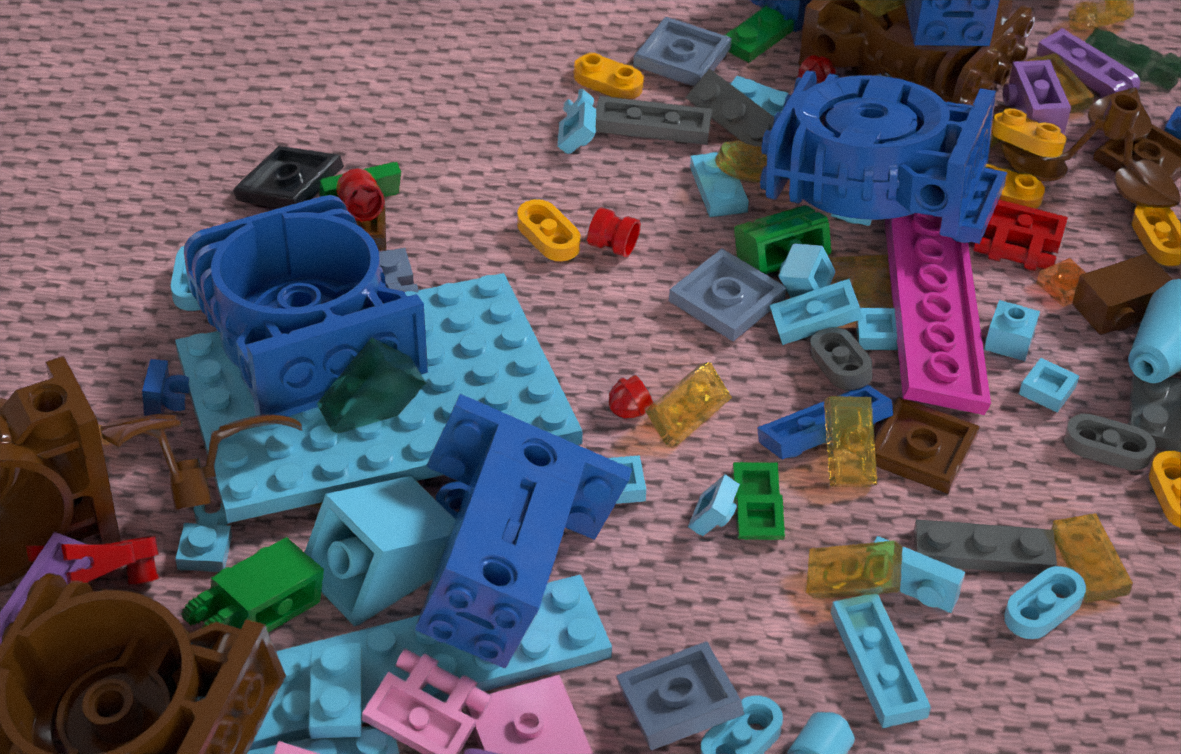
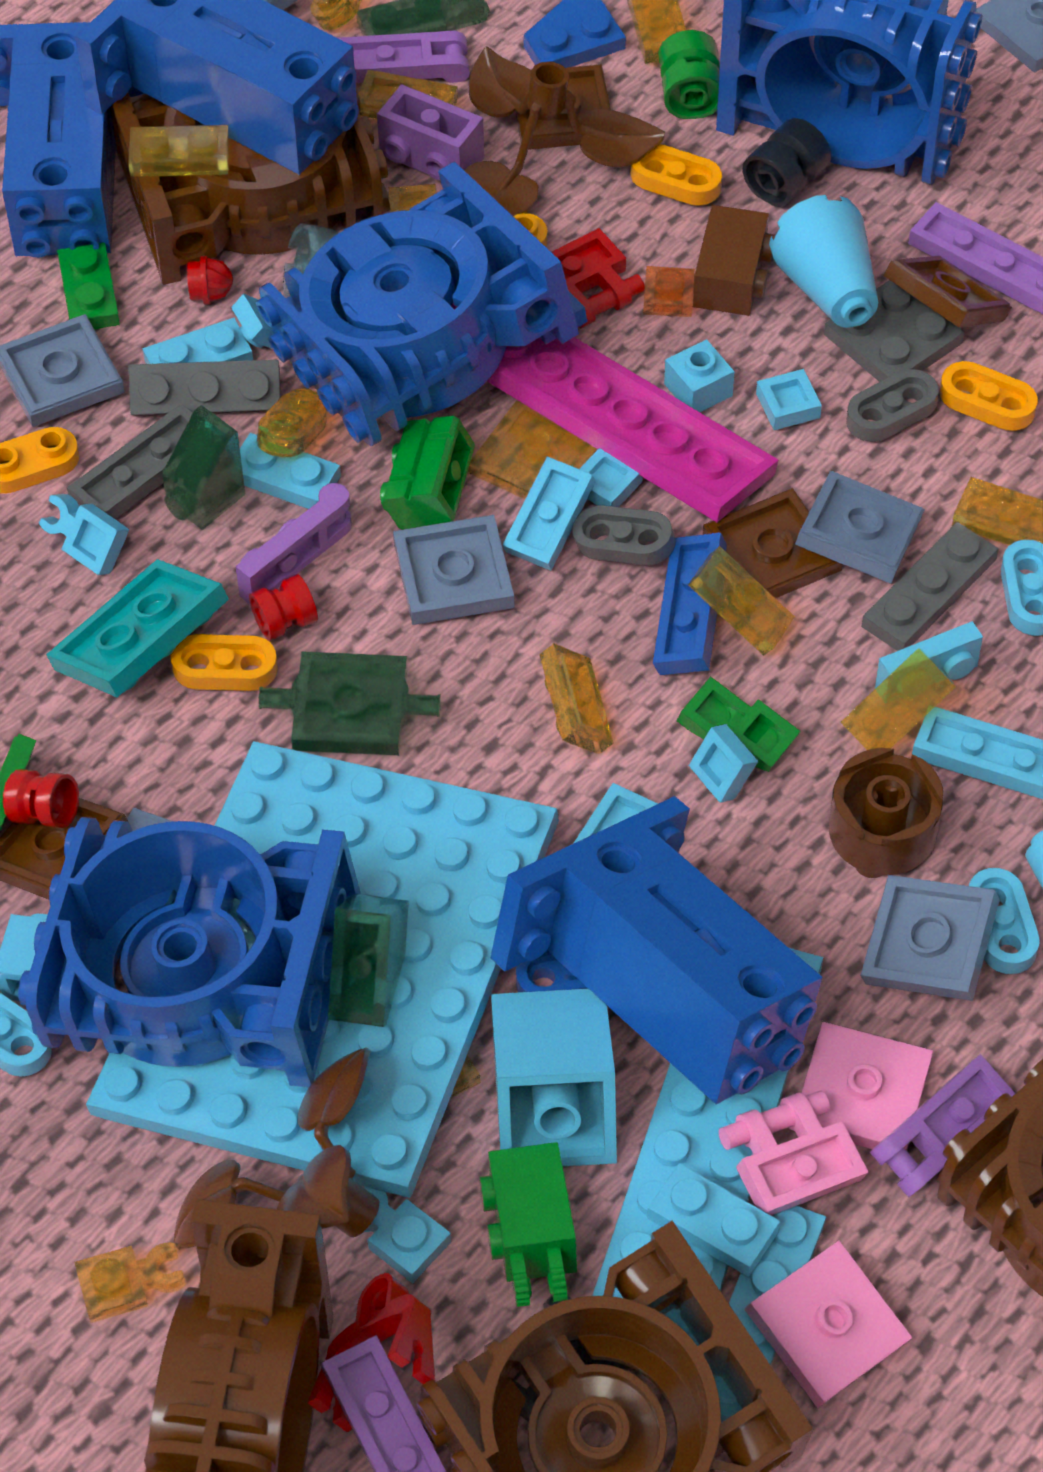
camera: 50 degrees left, 10 degrees up
blue tile [142,359,189,416] -> none
red plate [609,375,653,419] -> none
medium azure plate [779,244,836,298] -> none
light orange plate [991,109,1066,158] -> none
none -> teal plate [46,559,229,698]
none -> clear green slope [162,405,245,530]
none -> medium lavender plate [236,483,352,604]
none -> clear green plate [258,651,441,756]
none -> sand blue plate [795,471,925,584]
none -> reddish brown brick [828,748,944,878]

